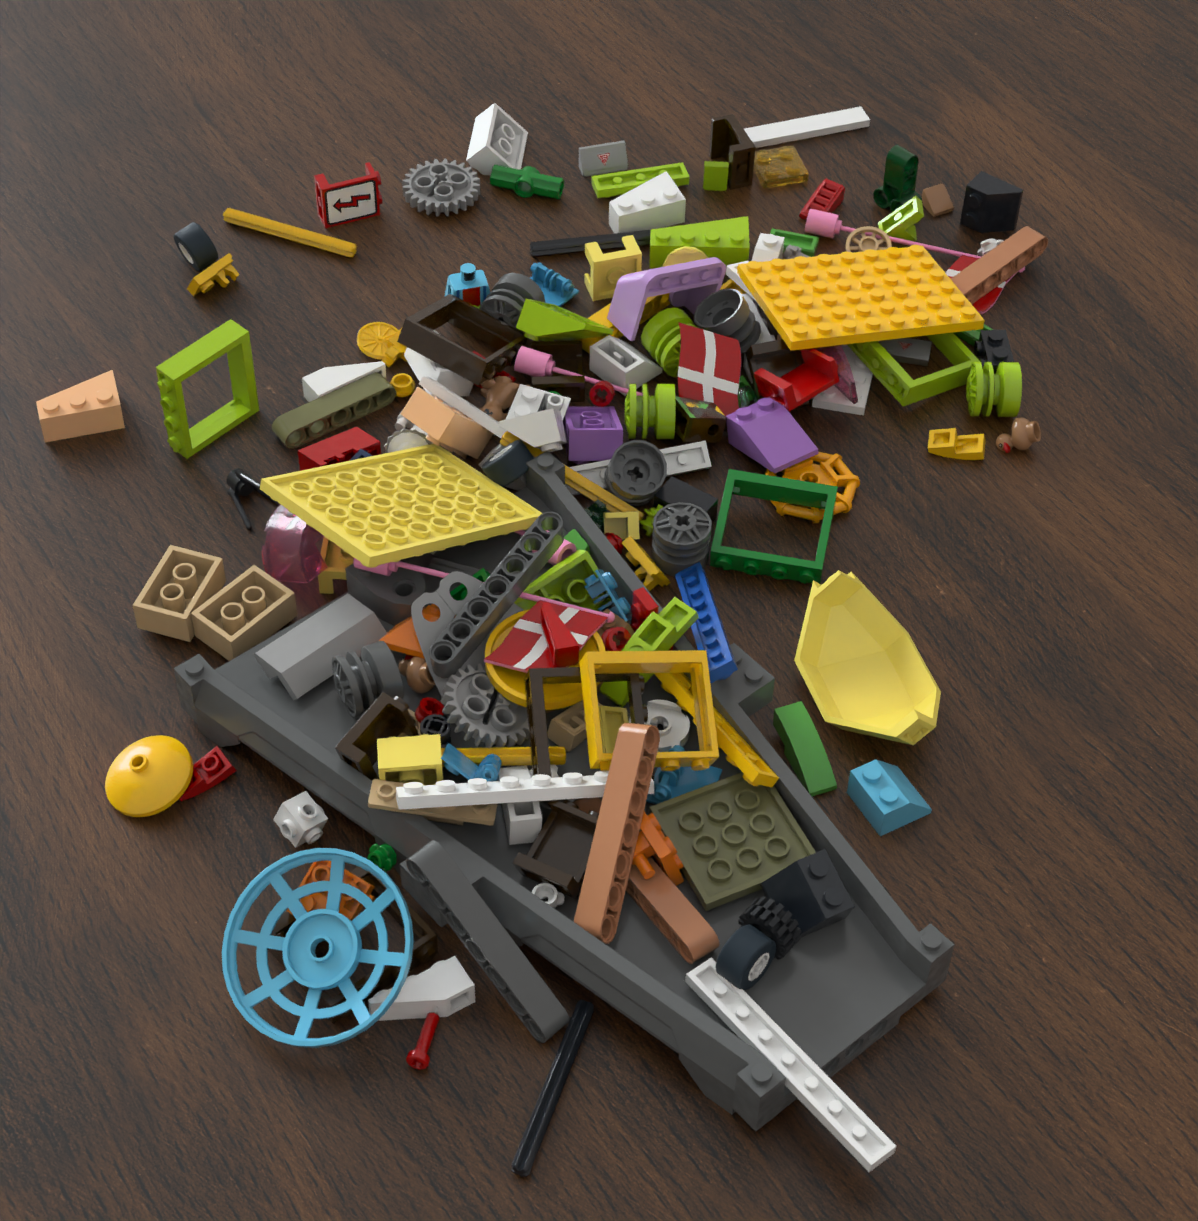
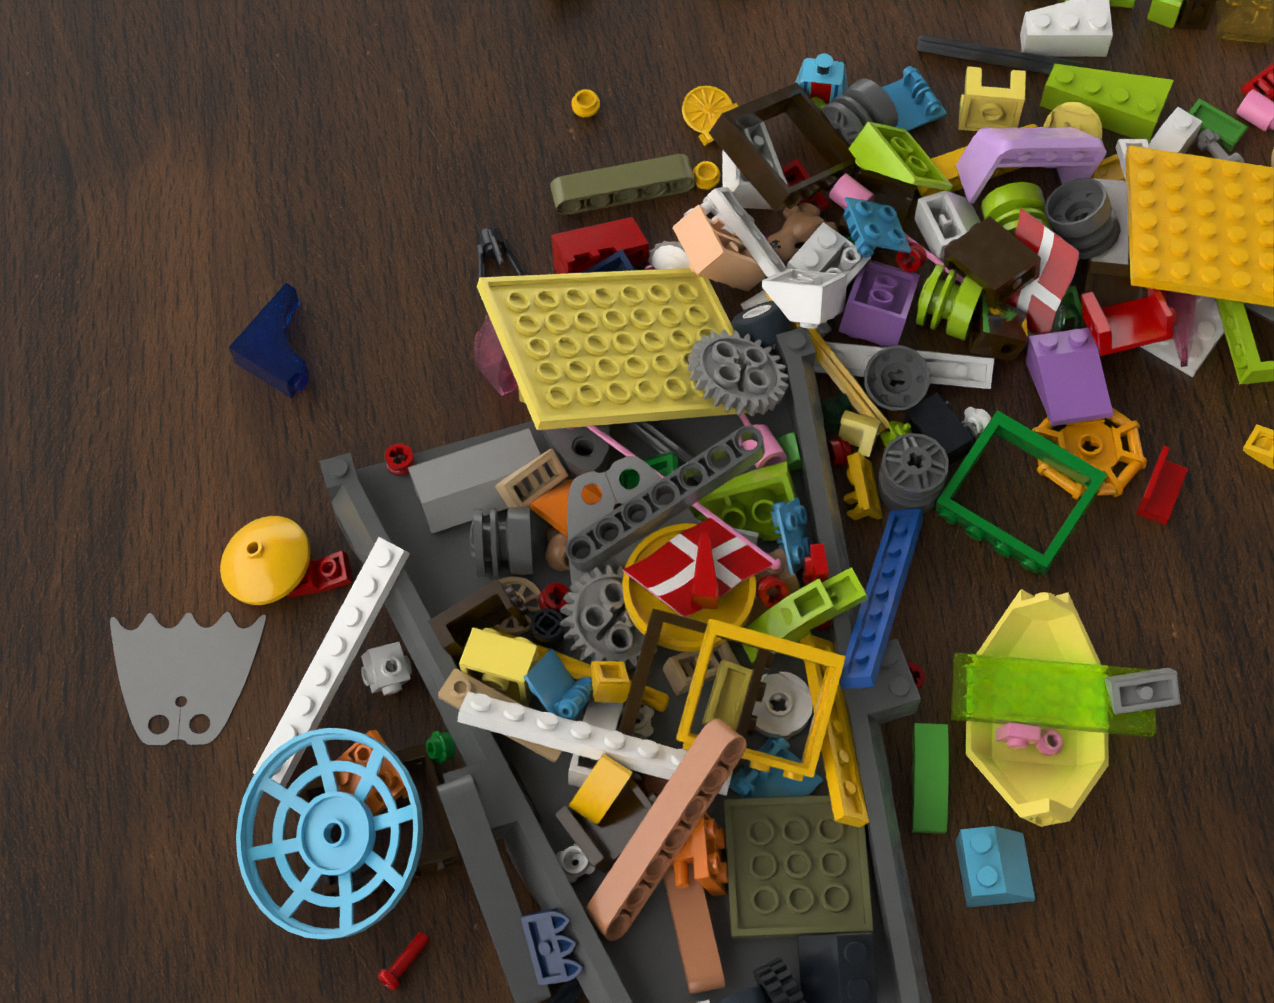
camera: 25 degrees right, 15 degrees up
light nougat wedge [36,370,125,443] -> none
tan brick [133,545,226,642] -> none
lime window [156,319,260,459] -> none
tan brick [191,565,297,661] -> none
white slope [302,361,387,402] -> none
white slope [368,956,475,1021] -> none
none -> light grey piece [110,612,266,745]
none -> clear blue arch [229,283,310,398]
none -> white plate [253,537,410,787]
none -> red bush [384,443,414,476]
none -> tan slope [495,449,569,507]
none -> dark blue plate [520,908,584,986]
none -> yellow slope [568,753,633,825]
none -> yellow plate [572,89,600,117]
none -> yellow slope [591,661,631,703]
none -> light grey gear [687,330,789,417]
none -> dark azure hinge [843,197,911,258]
none -> dark brown panel [944,216,1041,309]
none -> clear neon green plate [951,653,1156,737]
none -> white plate [961,407,991,440]
none -> bright pink plate [996,722,1063,756]
none -> light grey slope [1105,668,1181,715]
none -> red panel [1136,446,1188,525]

